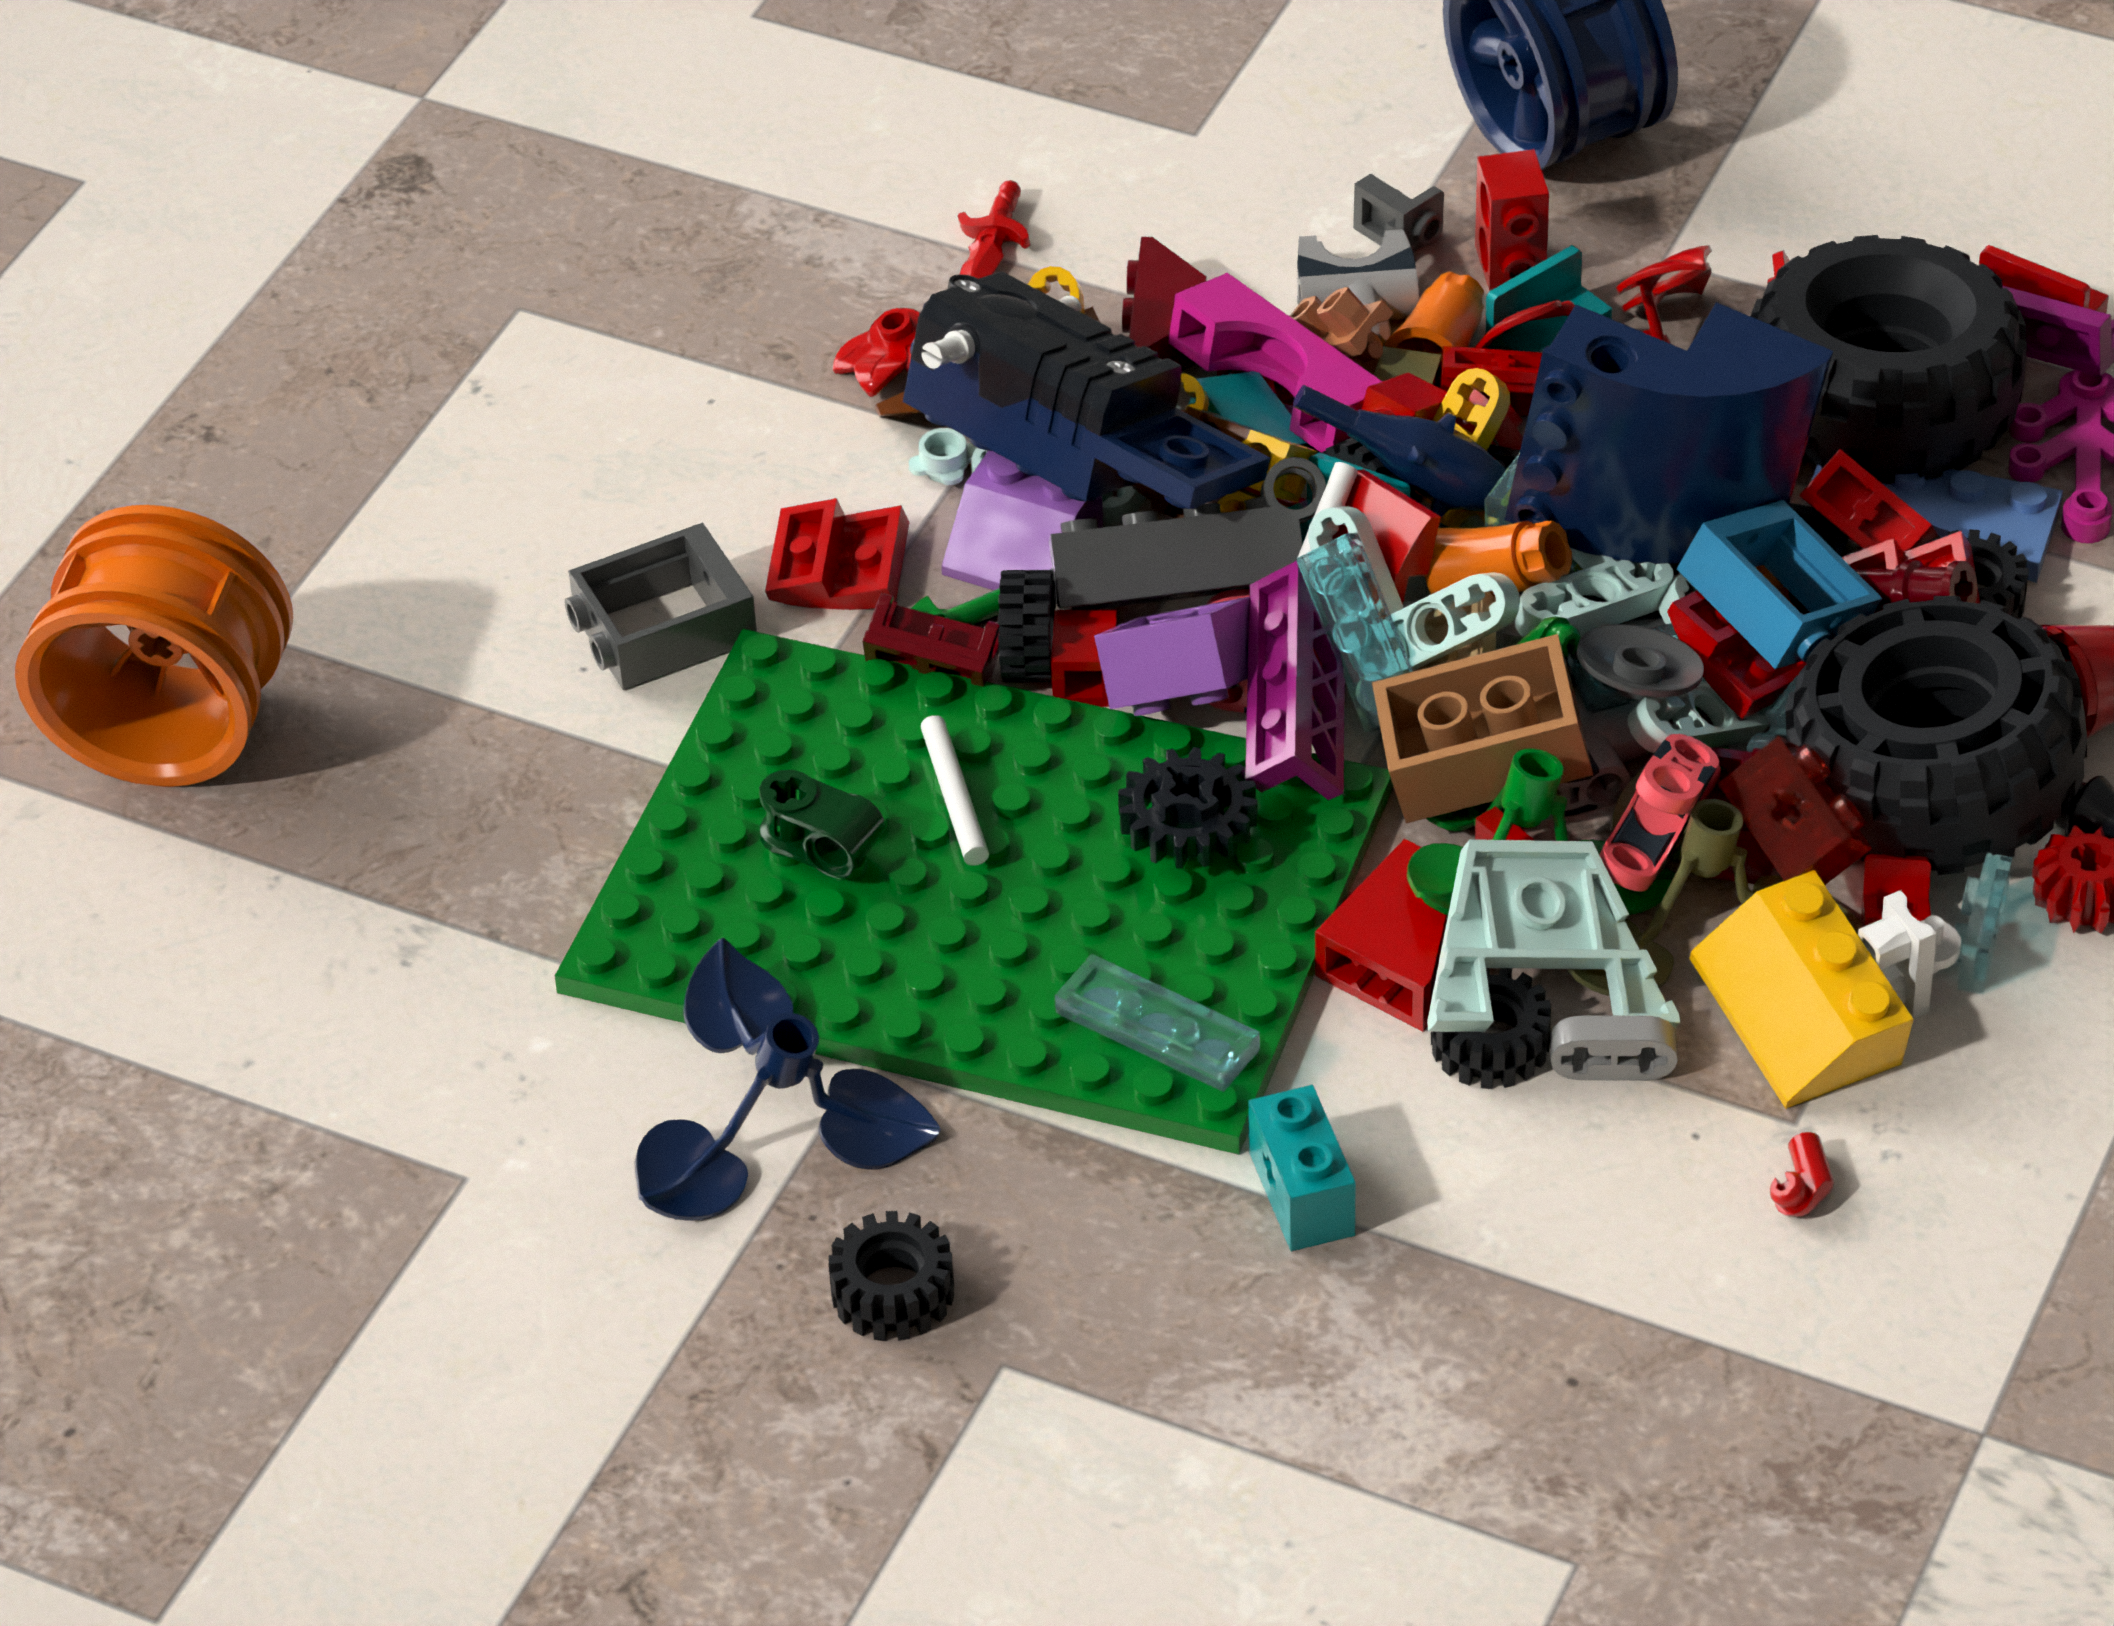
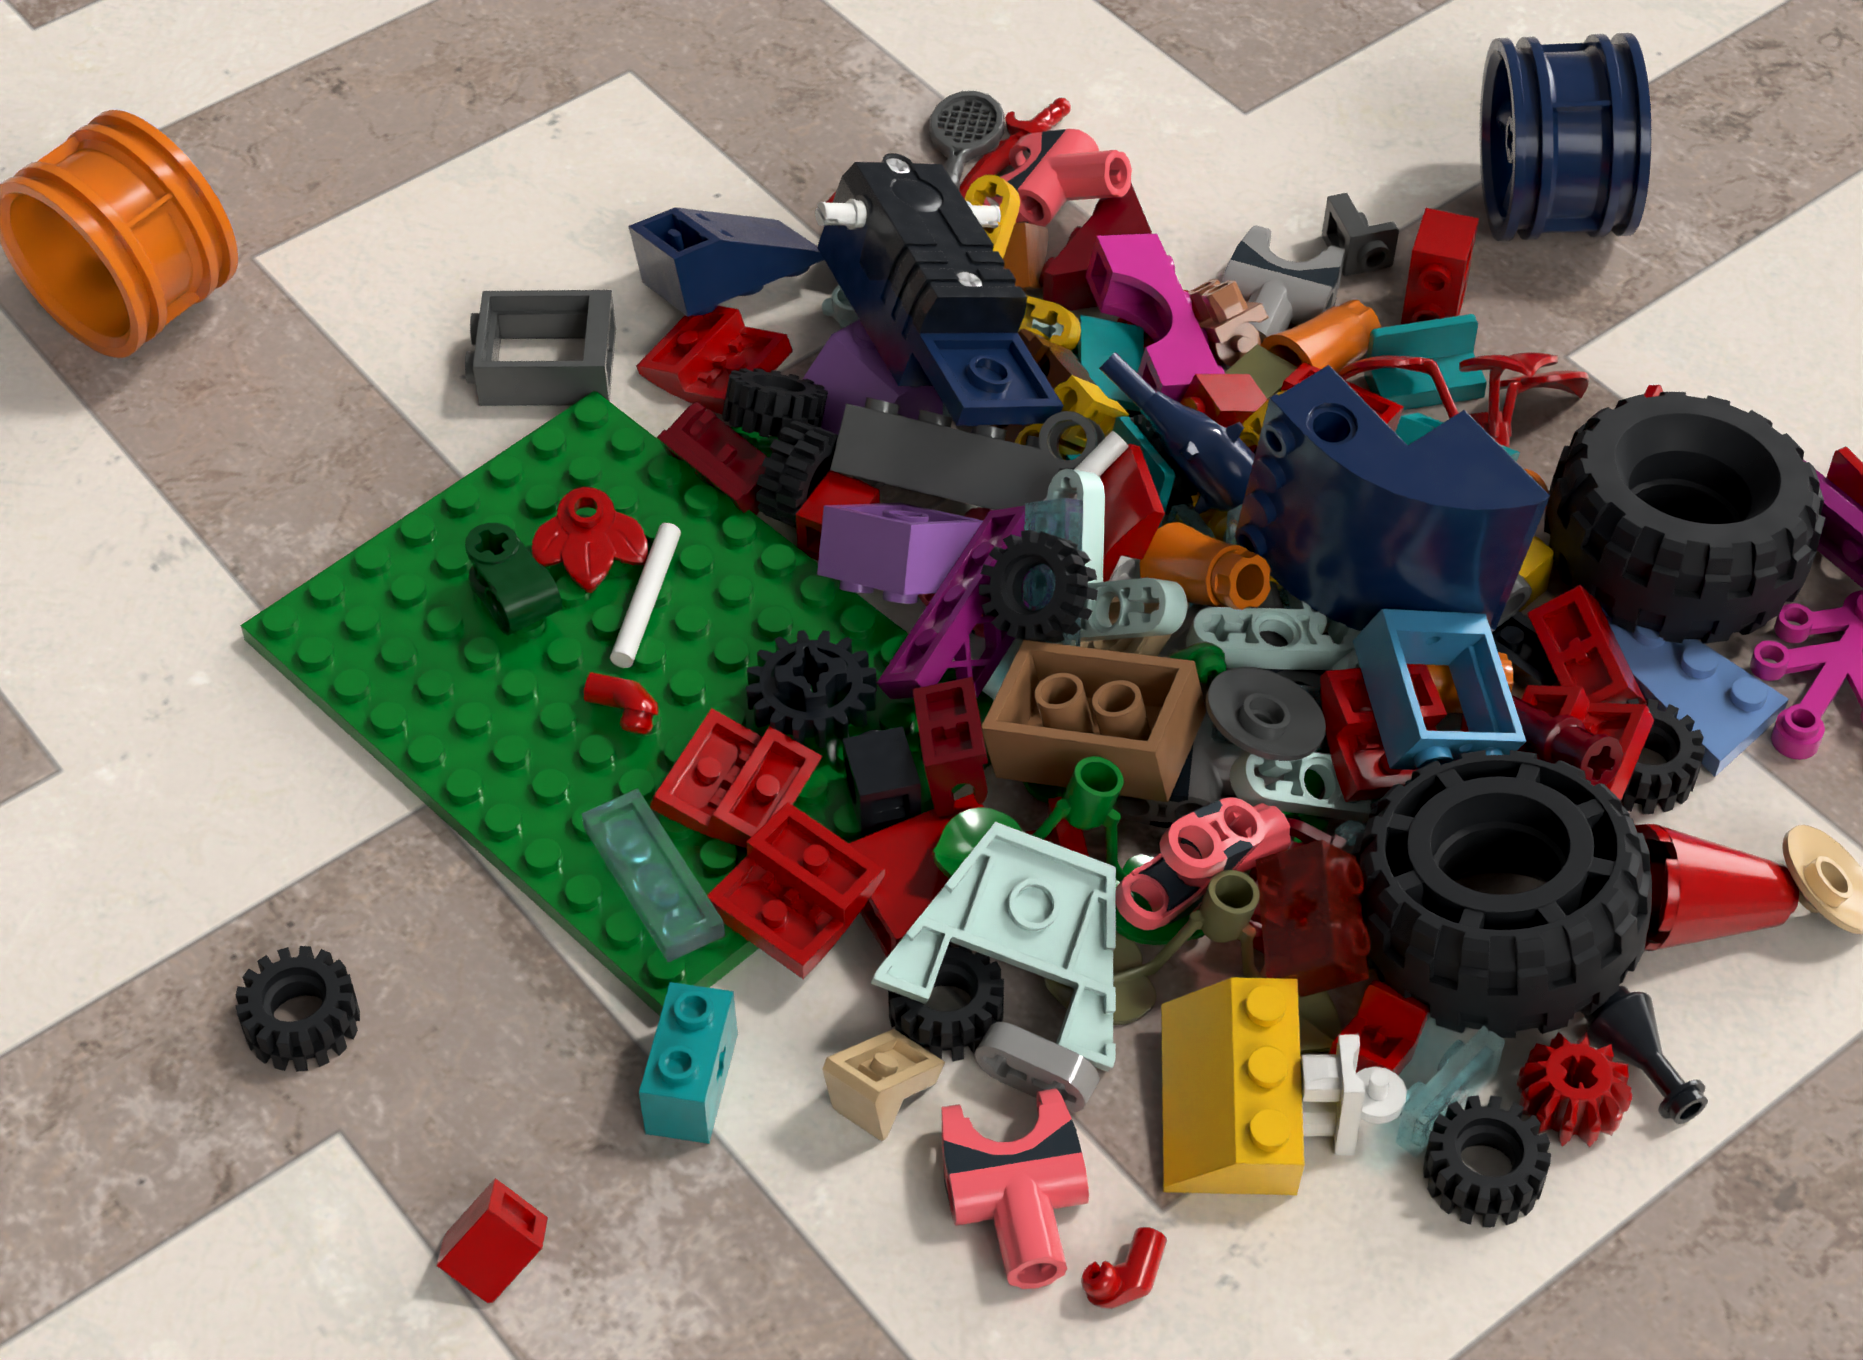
camera: 25 degrees right, 5 degrees up
dark blue plant [635,938,941,1221] -> none
none -> red panel [436,1178,548,1303]
none -> red plate [532,487,648,593]
none -> red arm [584,672,659,735]
none -> dark blue slope [628,207,824,317]
none -> red slope [650,708,822,848]
none -> red slope [705,801,885,979]
none -> black tyre [722,368,828,440]
none -> tan slope [822,1029,945,1141]
none -> black brick [842,726,921,834]
none -> dark red hinge [912,677,988,818]
none -> dark grey piece [929,91,1005,190]
none -> coral connector [941,1088,1089,1289]
none -> black tyre [979,530,1098,643]
none -> coral connector [983,129,1132,227]
none -> black tyre [1423,1095,1551,1227]

